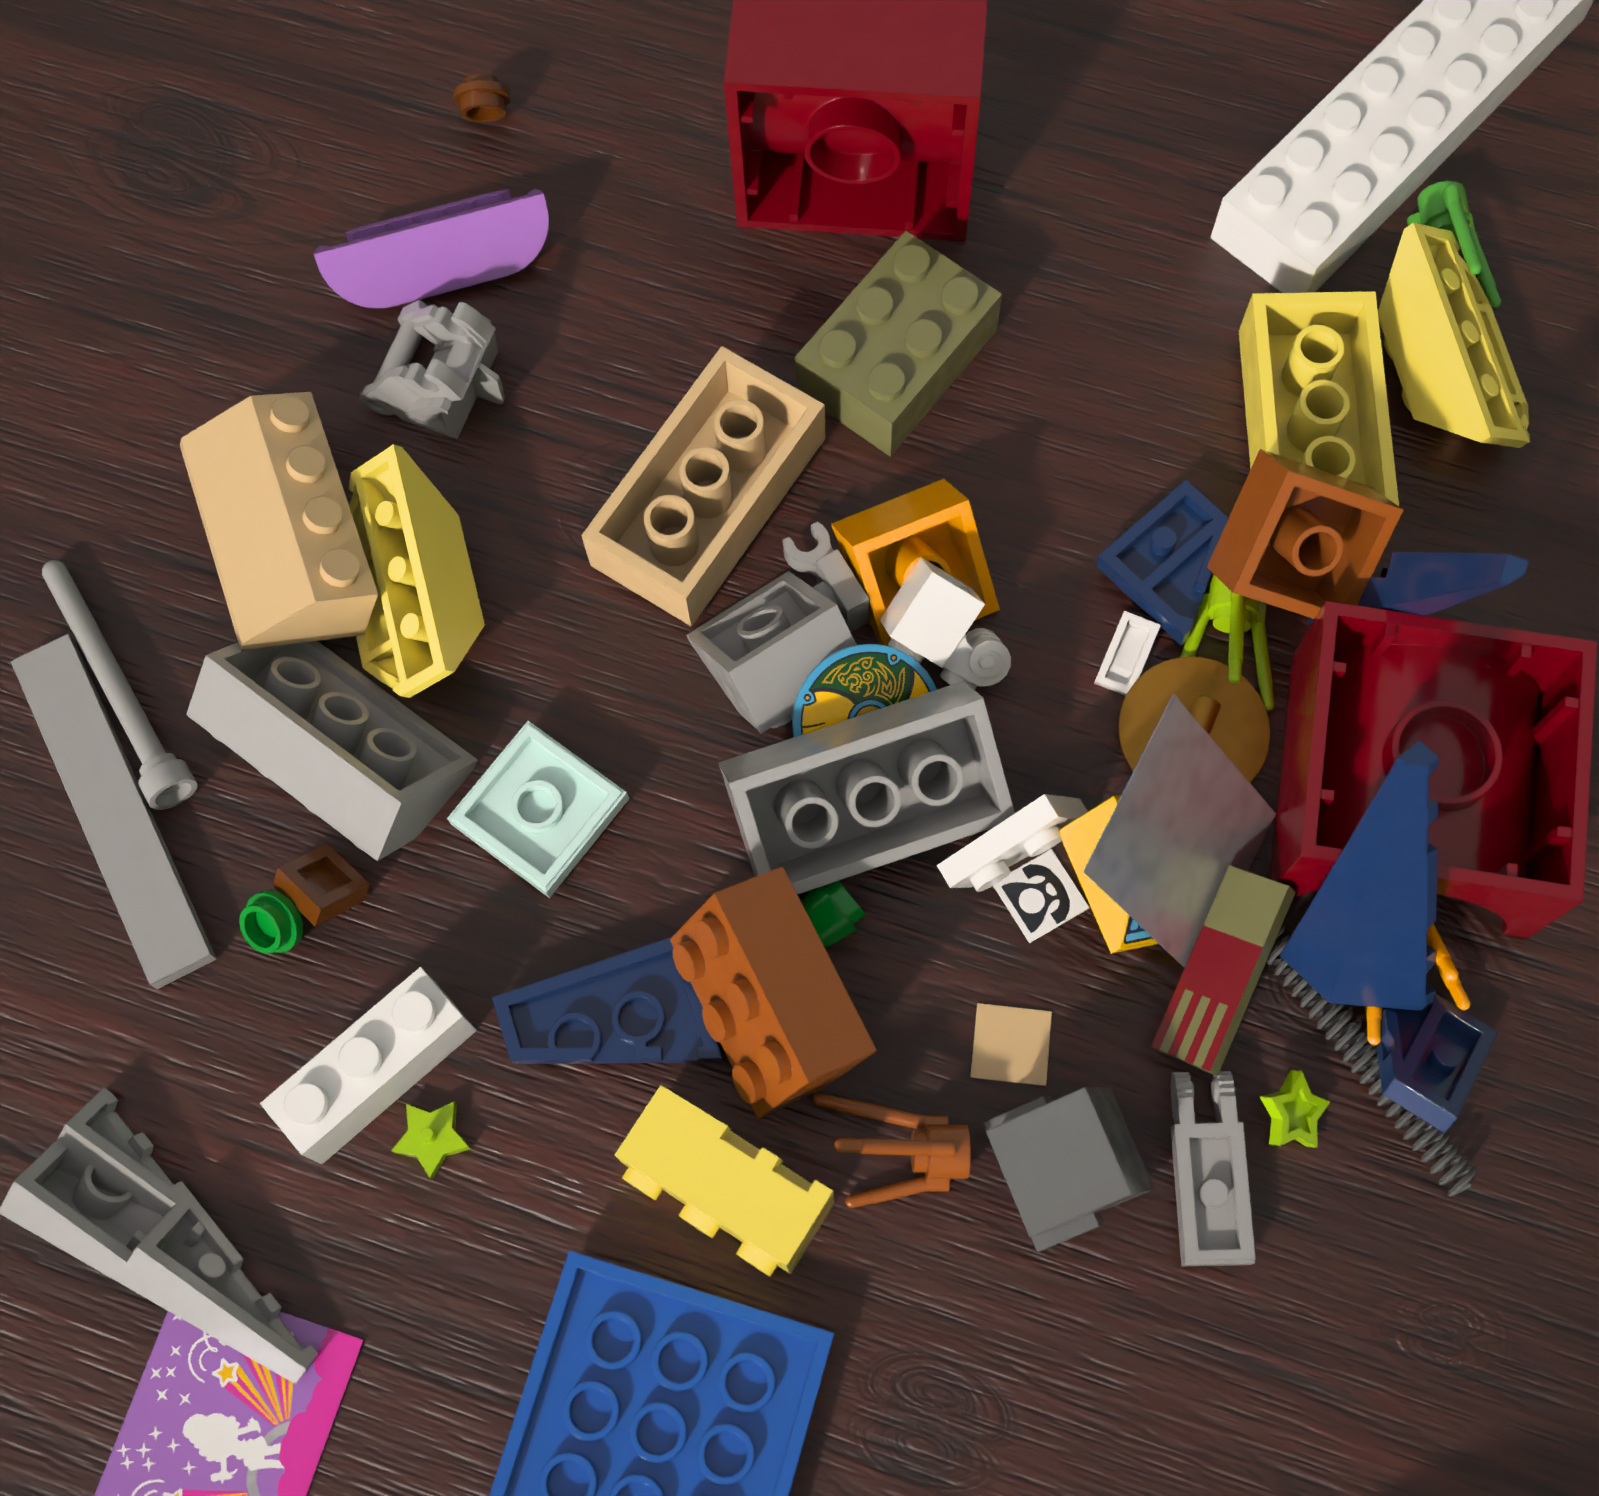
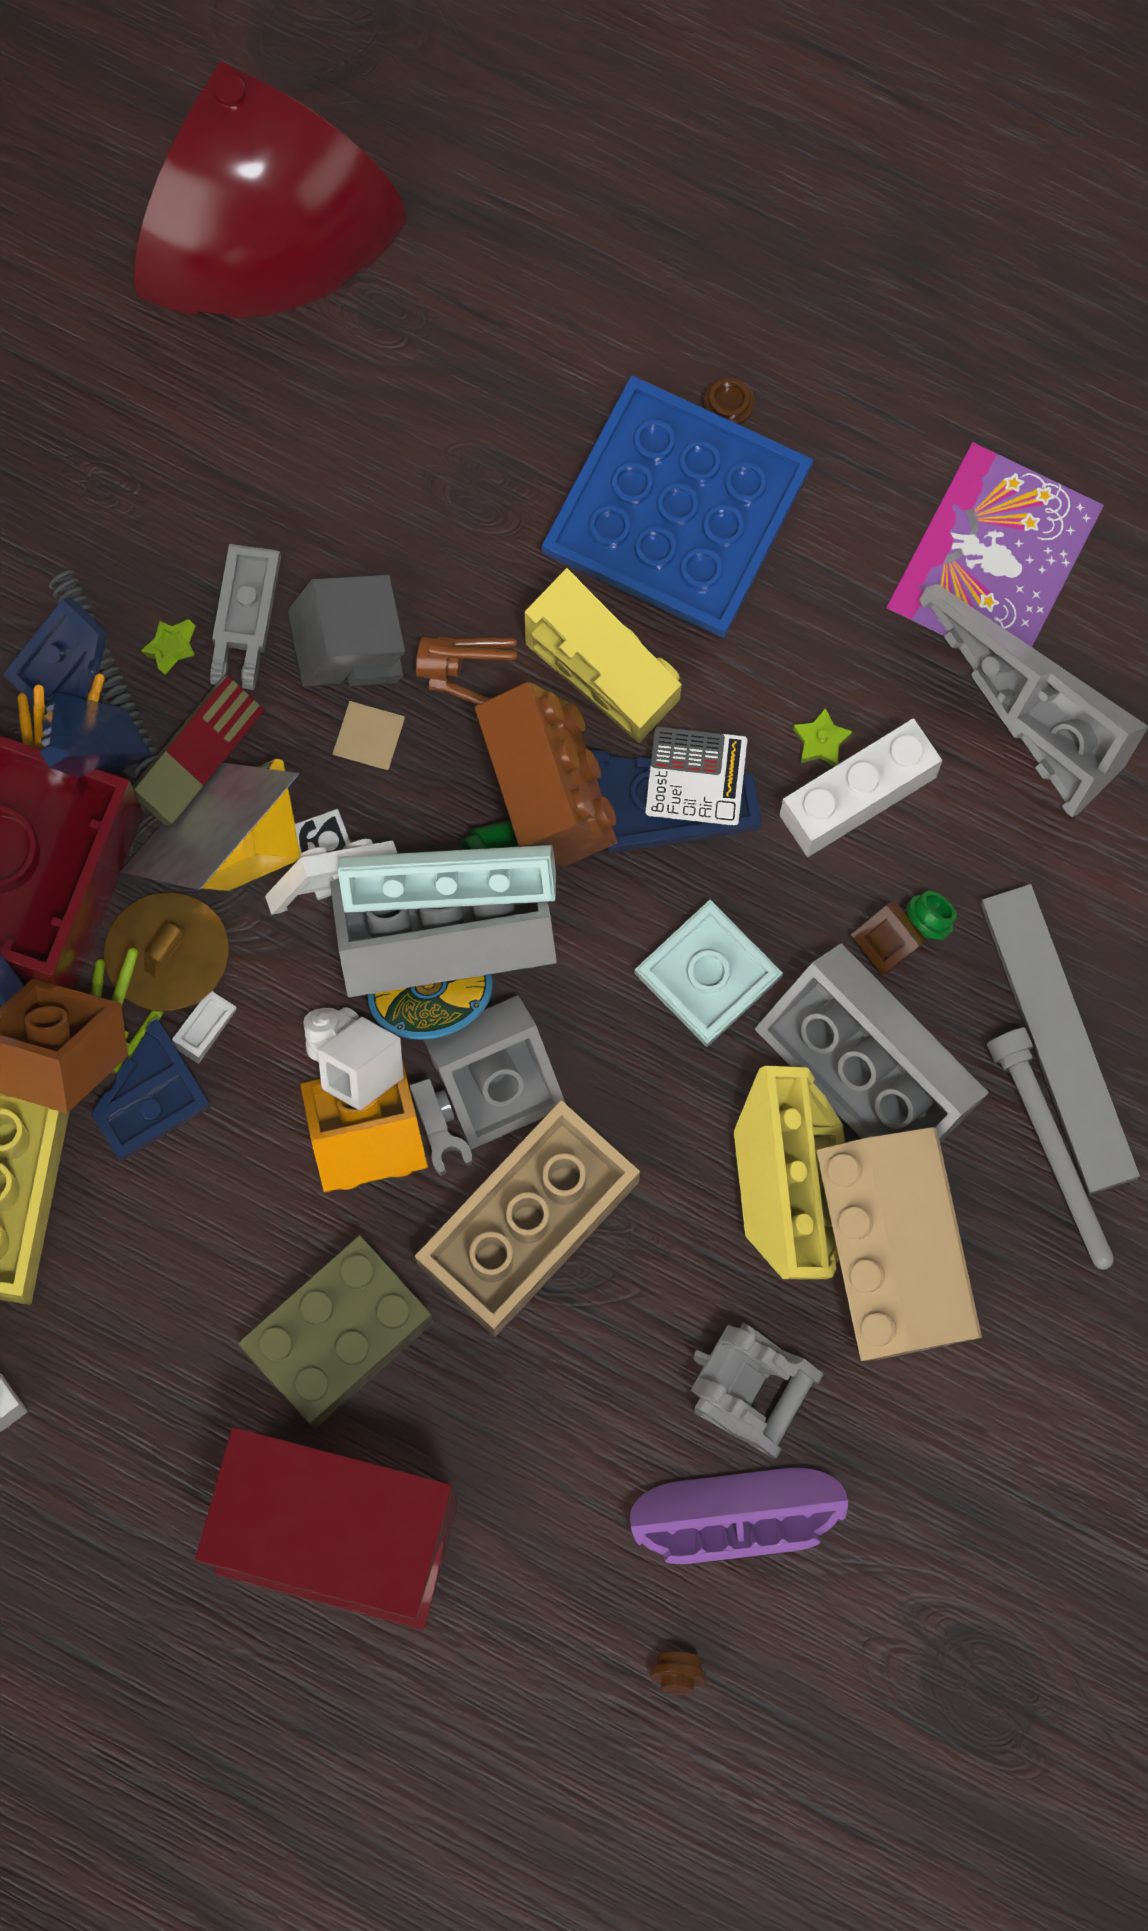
camera: 175 degrees left, 5 degrees up
none -> light aqua brick [337,845,556,913]
none -> sticker [645,727,747,826]

